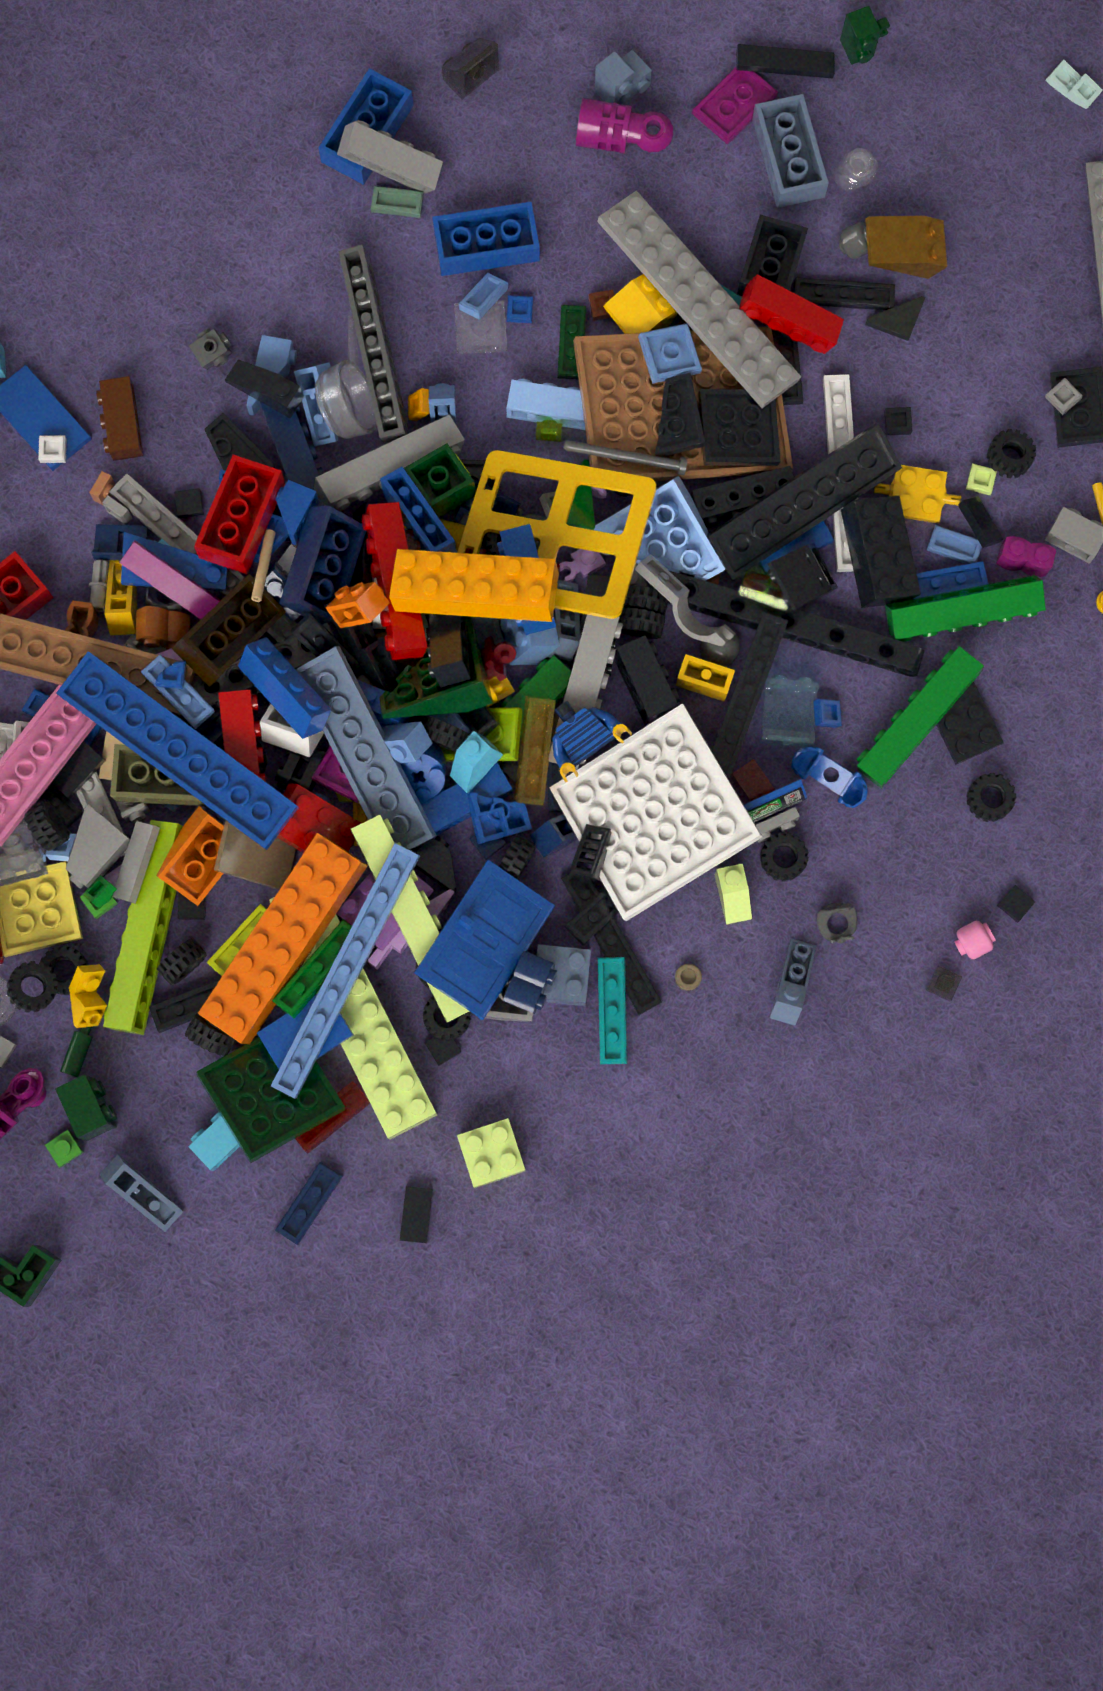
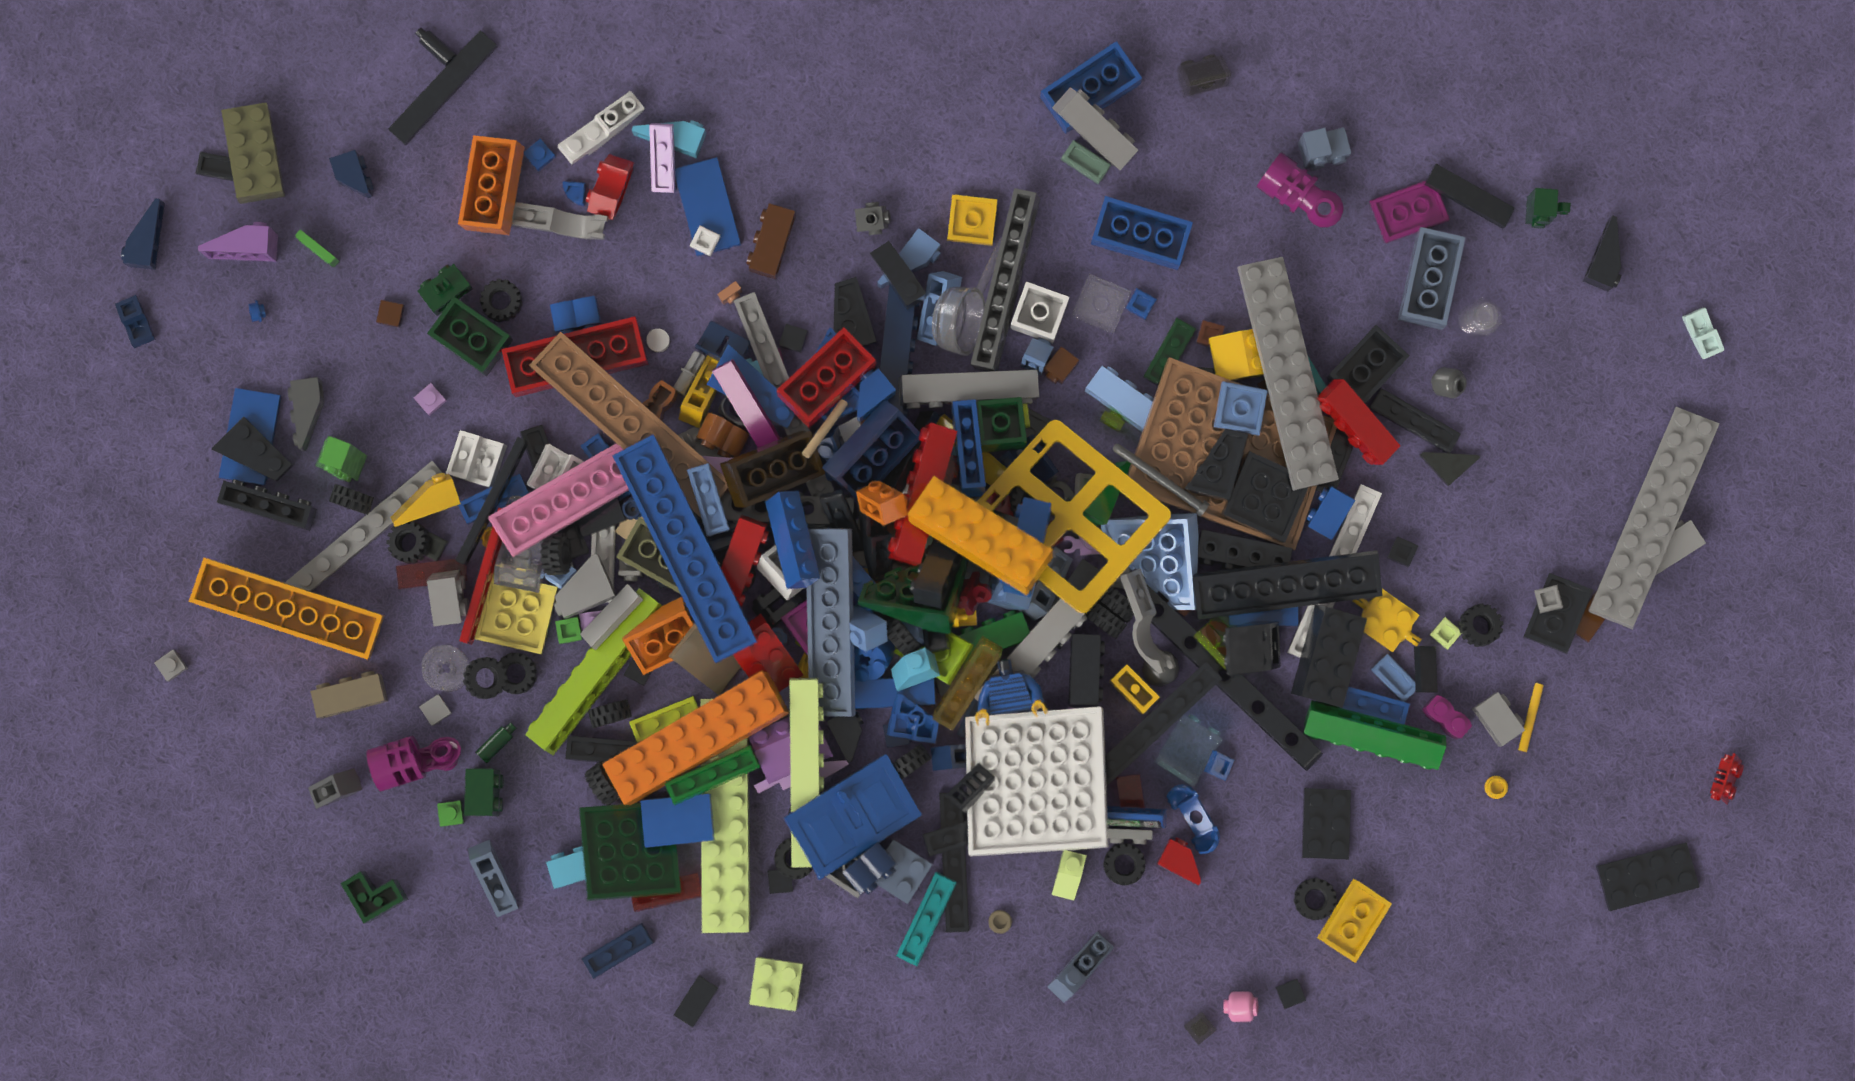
camera: 30 degrees right, 5 degrees up
yellow slope [69,964,107,1028] -> none
green plate [83,875,117,909] -> none
light grey tile [103,496,132,524] -> none
blue tile [155,661,187,689] -> none
medium blue plate [271,843,420,1099] -> none
light orange tile [408,388,430,421] -> none
medium blue tile [459,273,508,320] -> none
dark grey piece [817,902,857,943] -> none
green brick [857,646,984,789] -> none
pearl gold slope [865,216,947,279] -> none
none -> dark blue plate [622,497,642,520]
none -> white tile [646,329,670,352]
none -> yellow plate [947,194,998,246]
none -> white brick [1010,282,1069,344]
none -> reddish brown brick [1044,346,1079,385]
none -> red slope [1156,837,1201,885]
none -> blue brick [1306,485,1356,540]
none -> yellow plate [1317,879,1392,963]
none -> black slope [1583,215,1622,292]

